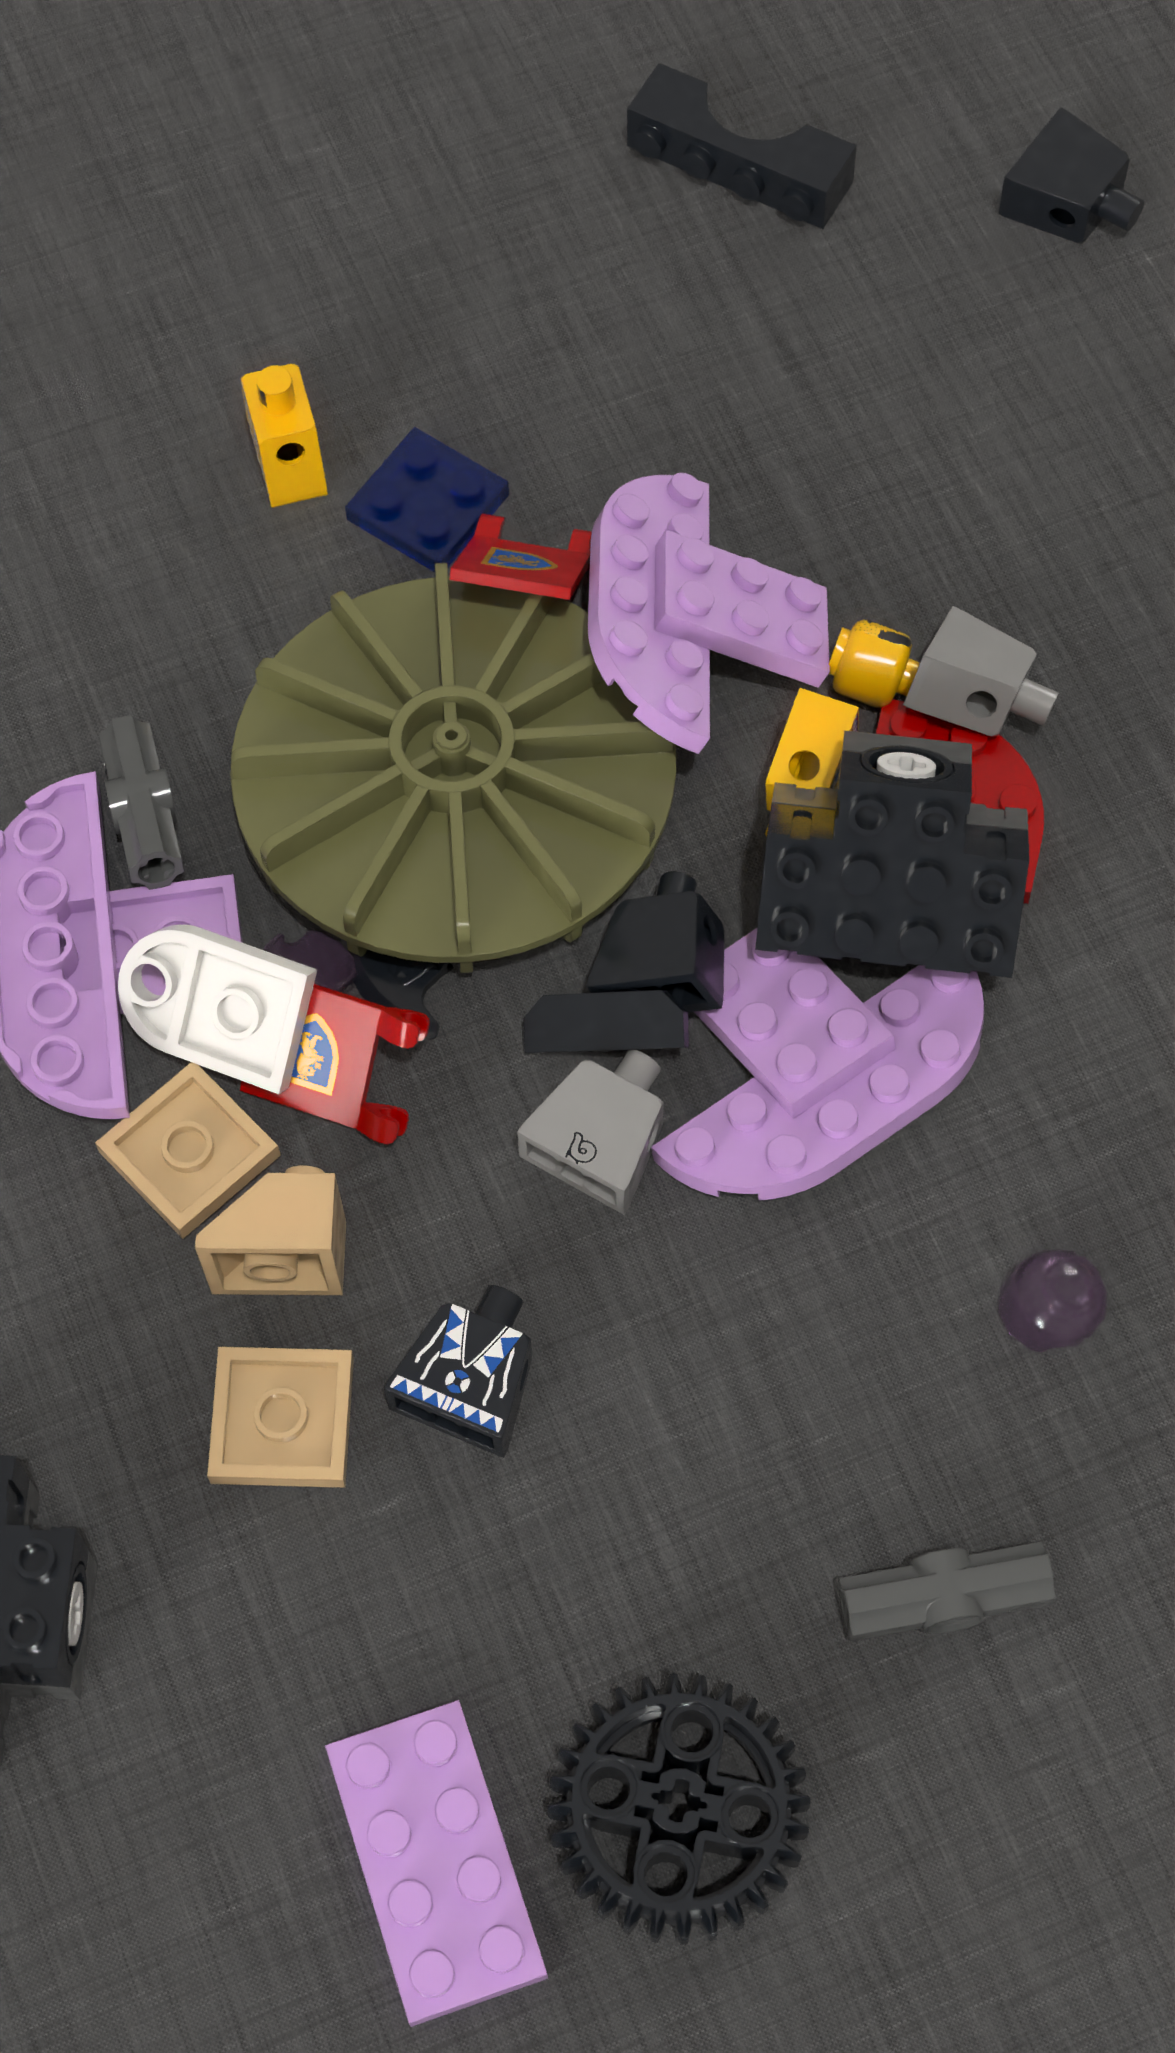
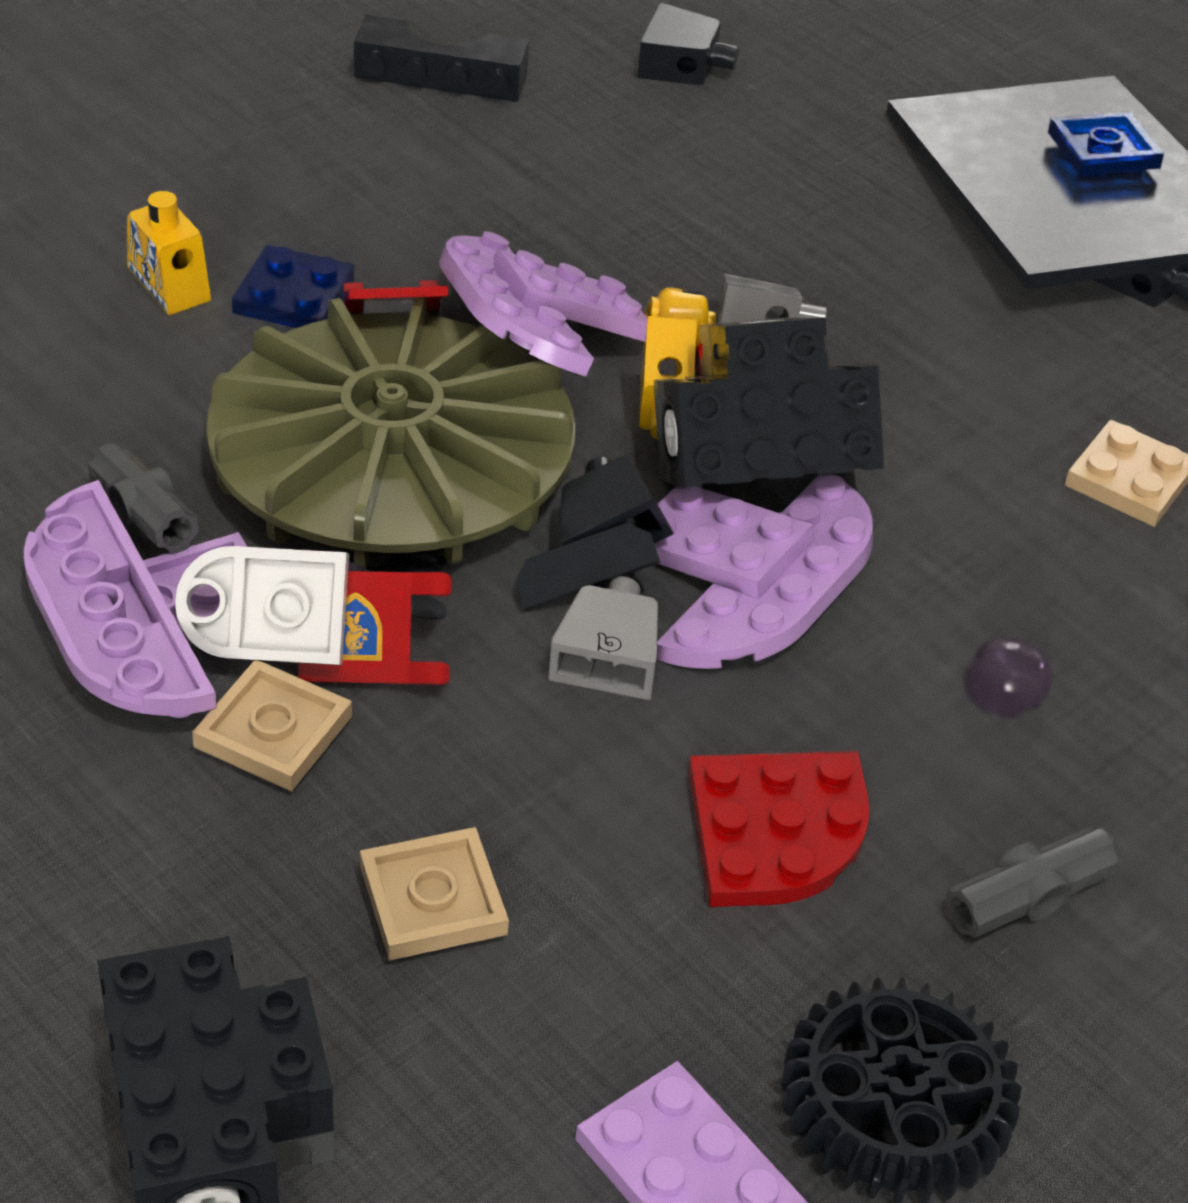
camera: 25 degrees left, 20 degrees down
tan slope [195,1166,346,1295] -> none
torso [384,1285,532,1458] -> none
none -> red plate [688,751,869,907]

